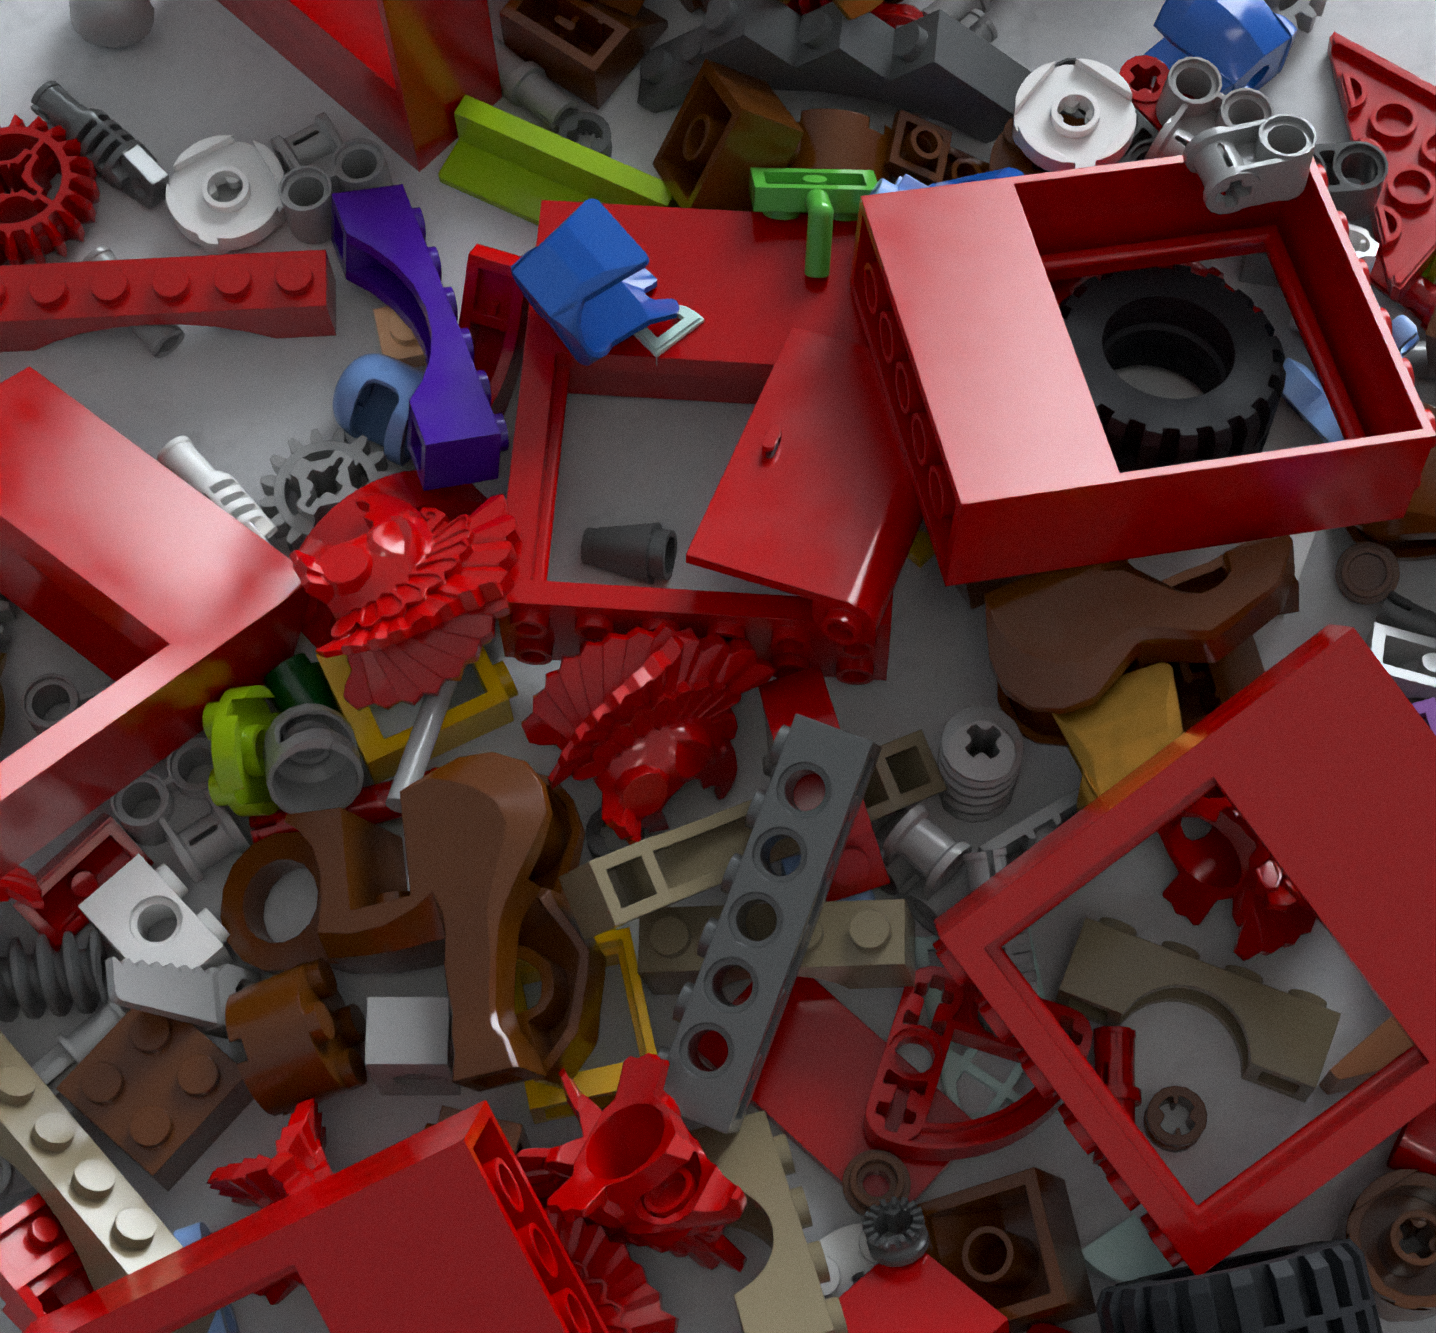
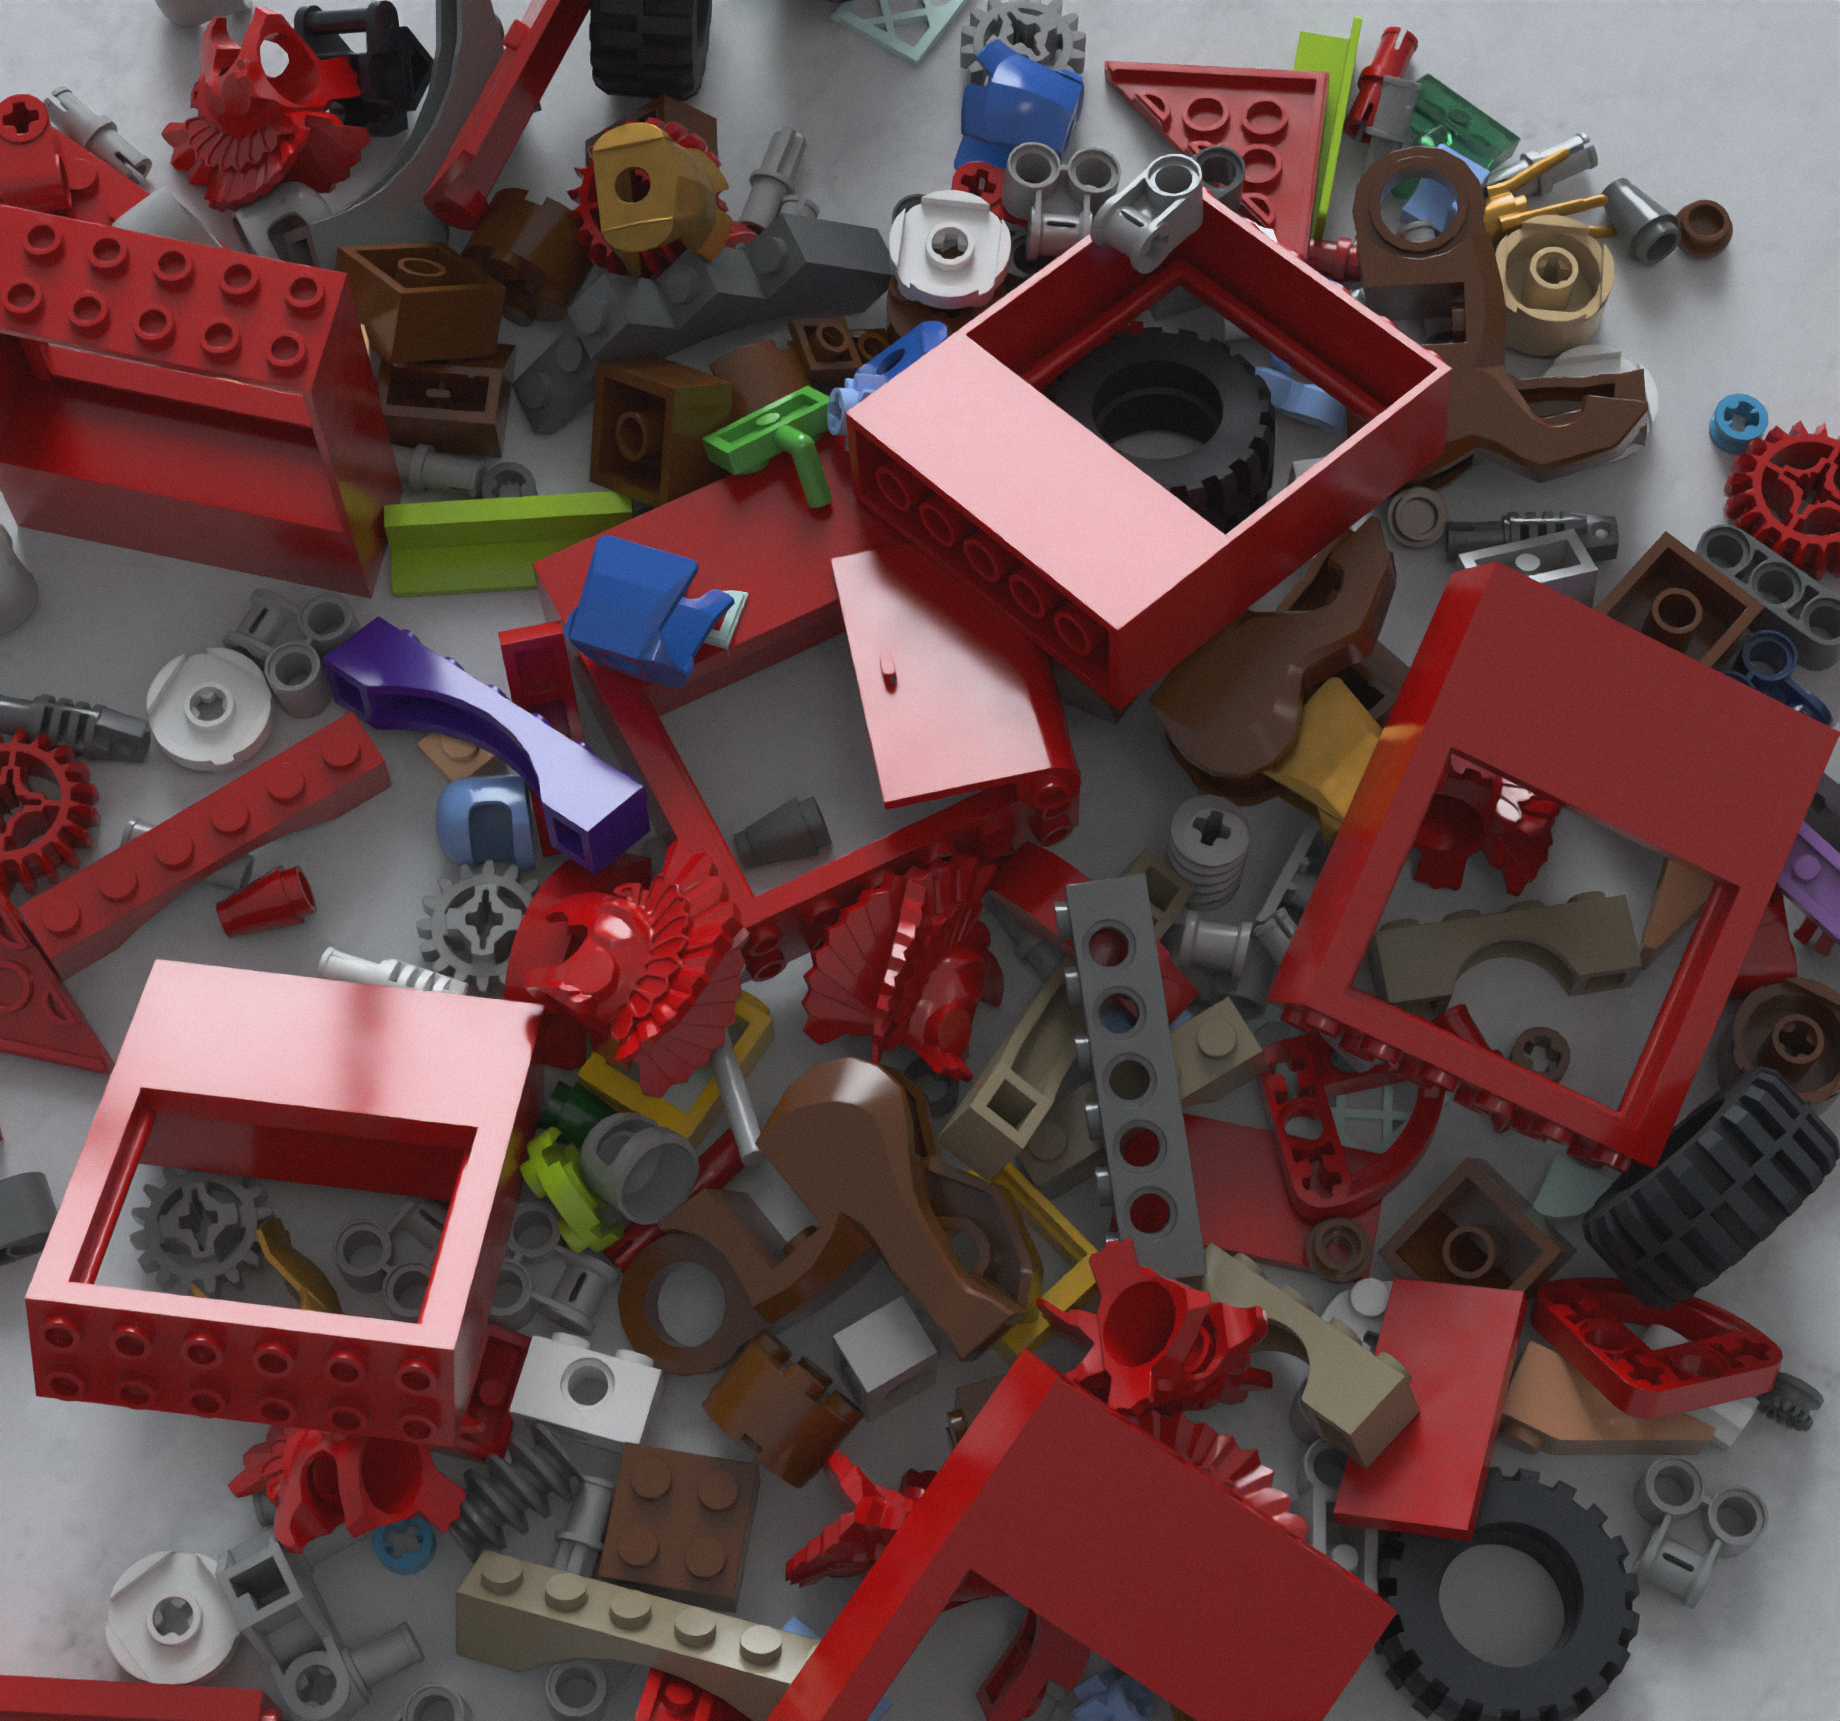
camera: 35 degrees left, 0 degrees up
light grey piece [105,956,262,1043] -> none
dark grey bush [862,1196,929,1267] -> none
none -> red cone [216,865,317,938]

